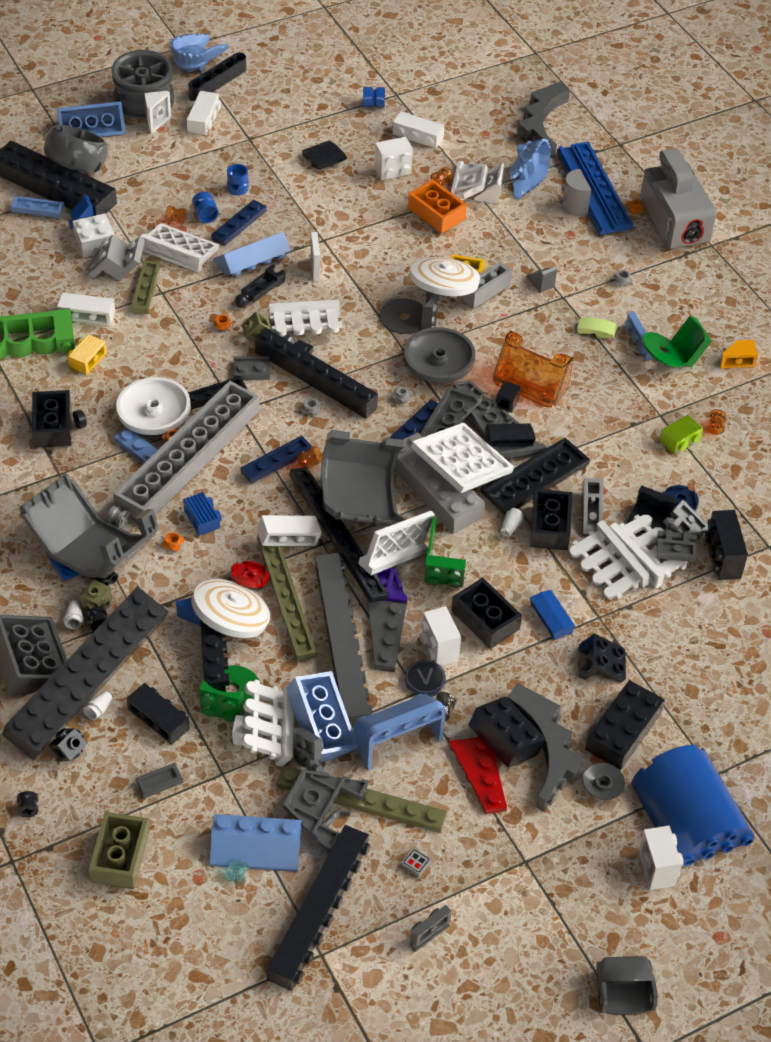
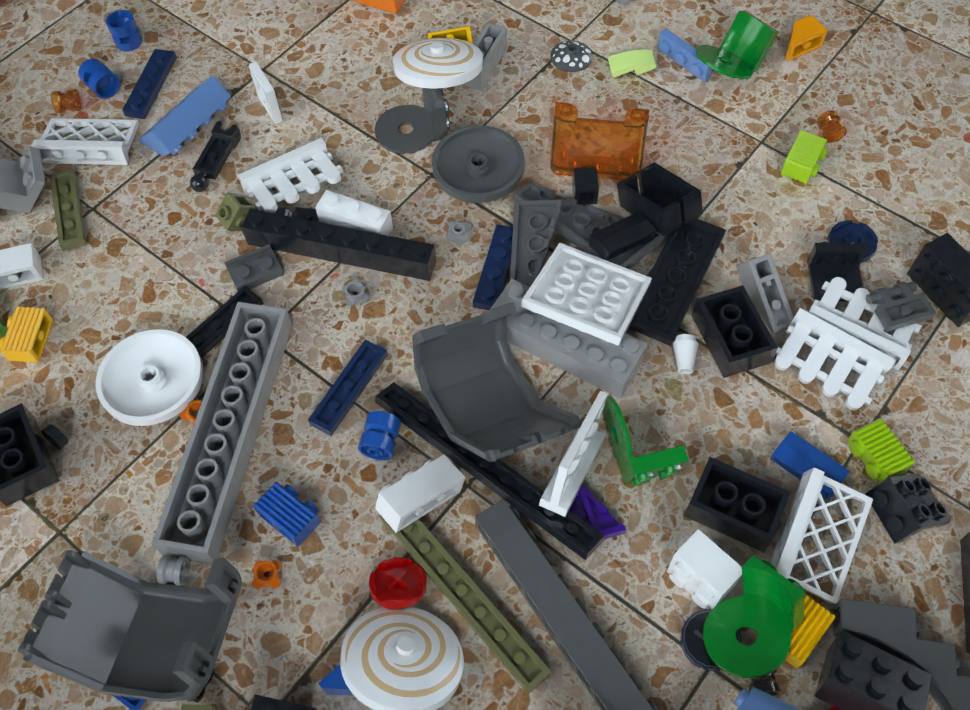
camera: 20 degrees left, 10 degrees up
medium blue plate [114,428,158,464] -> none
orange plate [214,314,231,330] -> none
clear orange wheel [297,446,322,469] -> none
dark grey wing [367,600,407,672] -> none
dark grey slope [526,266,557,293] -> none
dark grey plate [663,500,708,541] -> none
none -> white brick [315,190,393,236]
none -> blue wheel [358,411,401,460]
none -> dark grey dish [550,40,593,72]
none -> black piece [617,162,703,237]
none -> green piece [703,555,805,678]
none -> white fence [770,468,873,605]
none -> yellow brick [785,594,835,669]
none -> lime brick [847,418,915,484]

